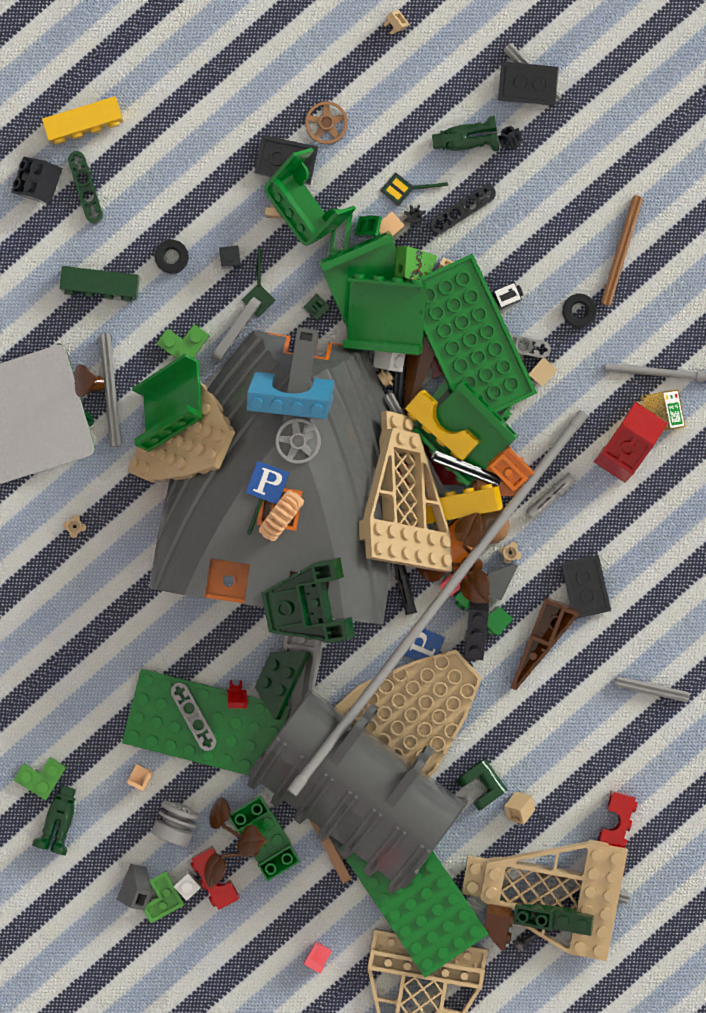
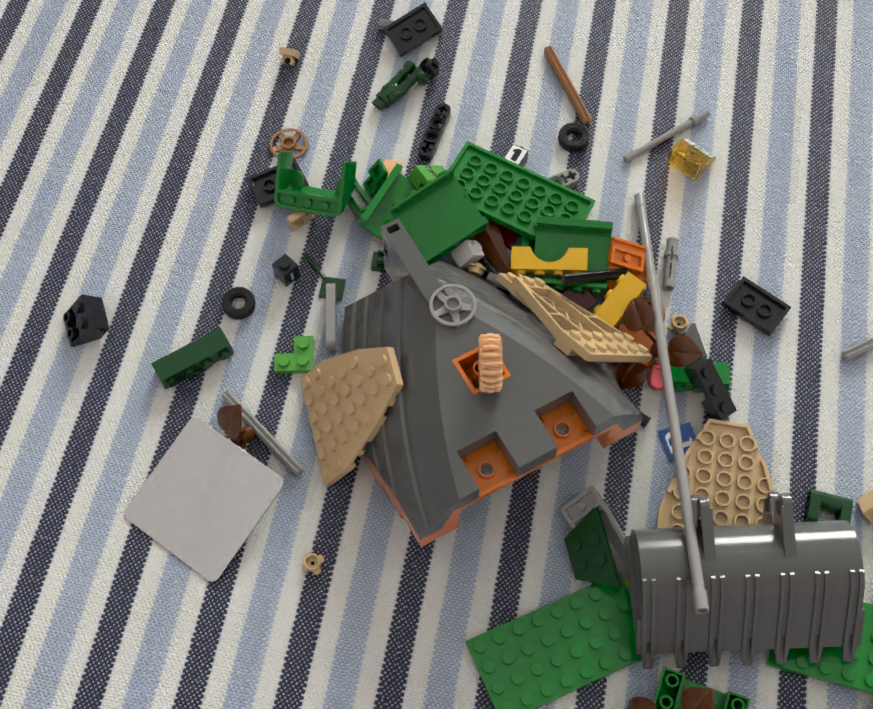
camera: 40 degrees left, 25 degrees down
yellow brick [42,96,124,145] -> none
dark green beam [68,151,103,224] -> none
green panel [132,354,202,452] -> none
light grey beam [171,682,217,751] -> none
red plate [227,680,248,709] -> none
blue piece [246,461,289,535] -> none
dark azure arch [247,372,334,419] -> none
dark green wedge [261,557,355,643] -> none
medium nougat beam [310,820,352,883] -> none
piece [380,172,449,206] -> none
black gear [404,205,426,228] -> none
reddish brown wedge [511,597,580,690] -> none
tan panel [529,357,558,387] -> none
red slope [593,401,668,483] -> none

